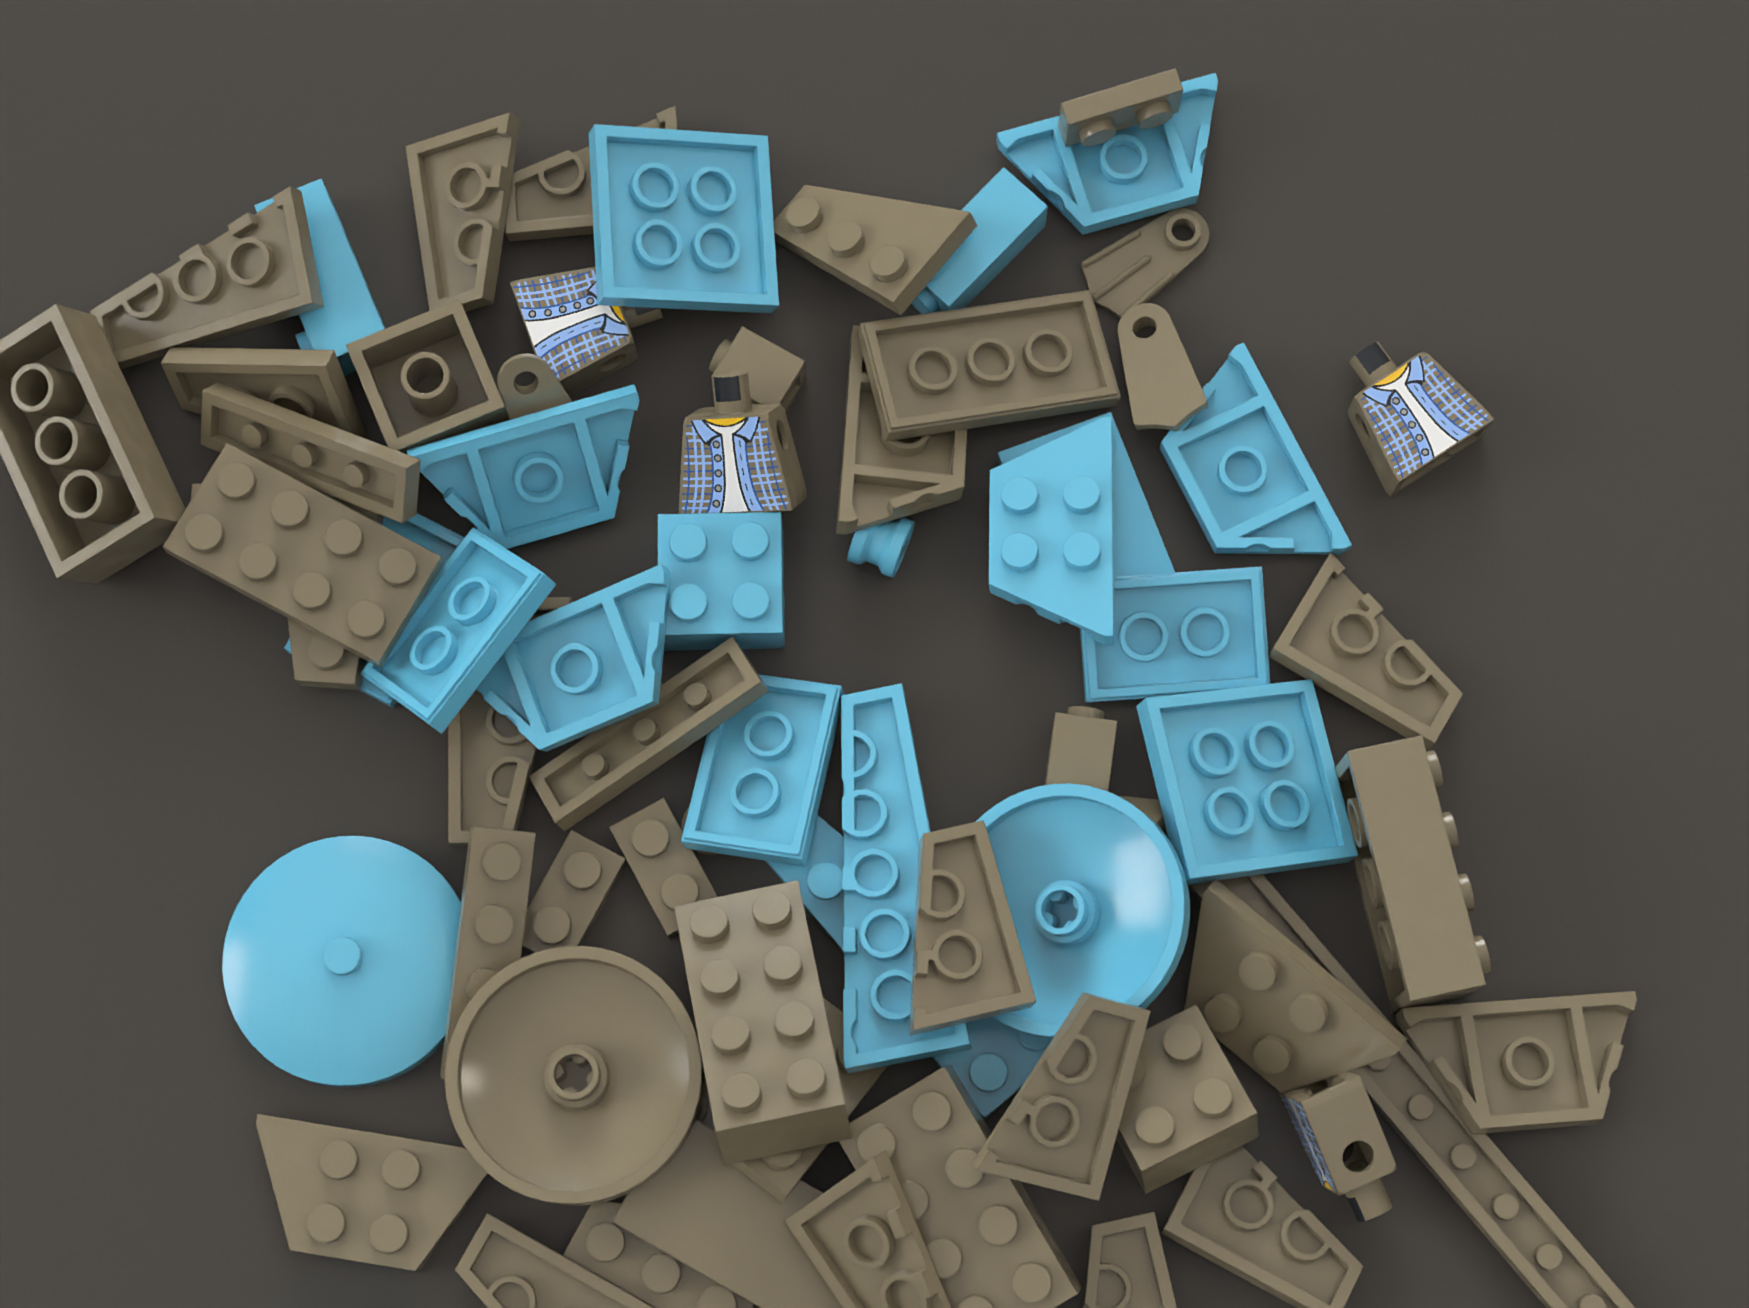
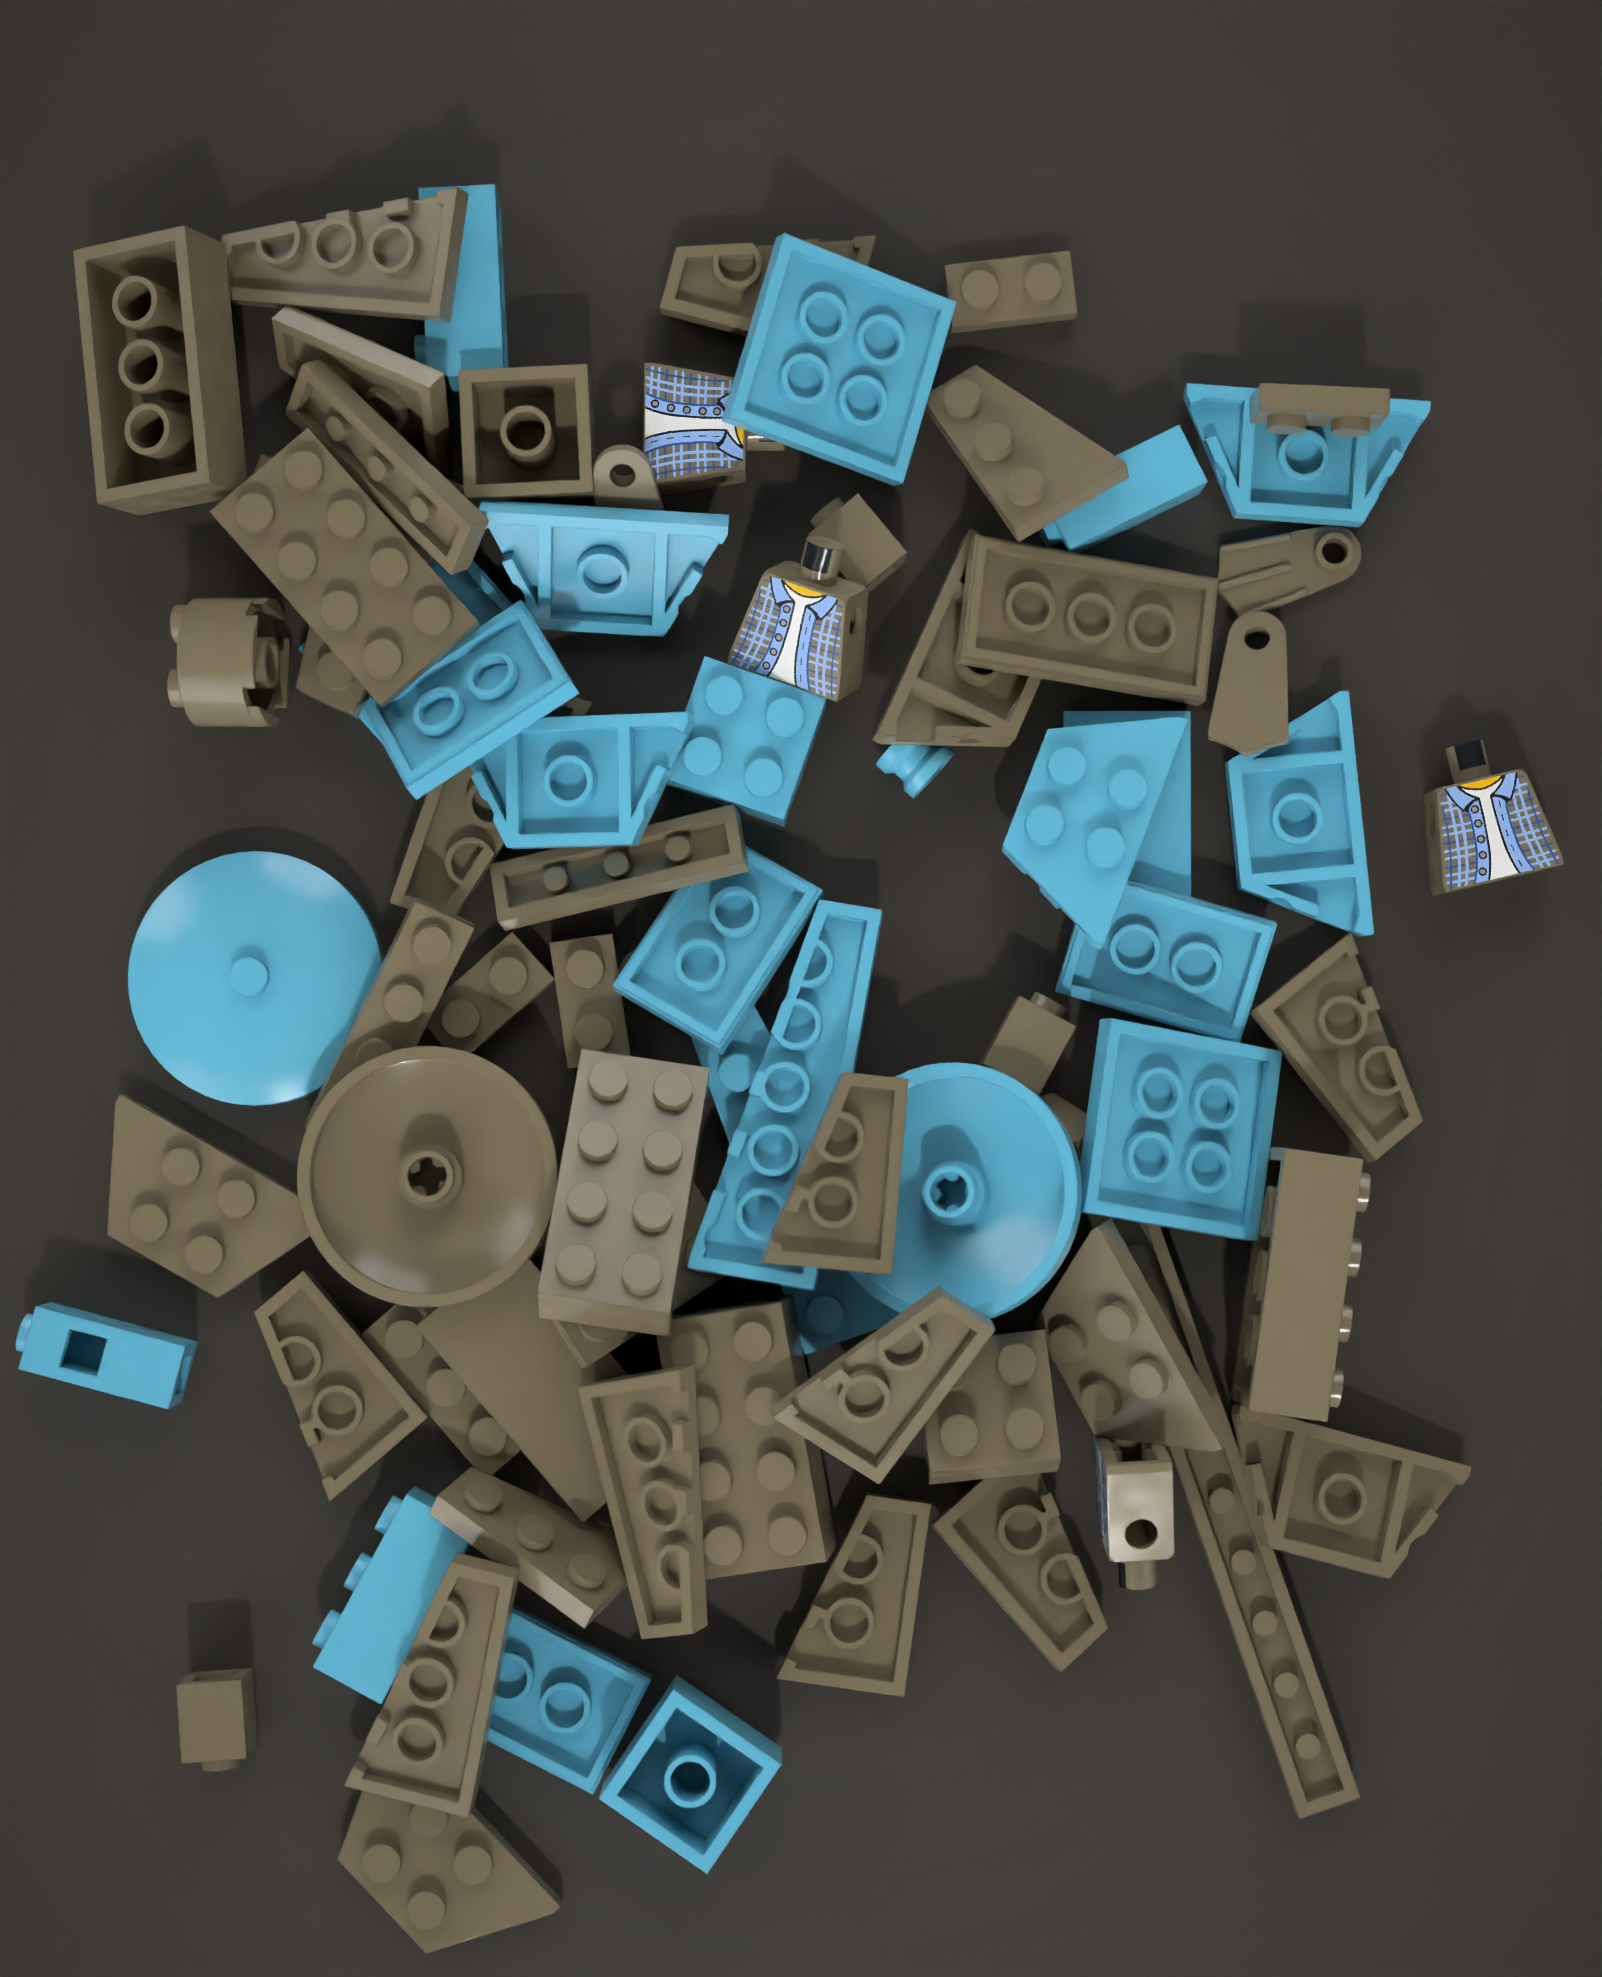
camera: 20 degrees right, 10 degrees up
dark tan wing [405,112,521,312] -> none
none -> dark tan brick [167,598,292,727]
none -> dark tan plate [944,251,1078,333]

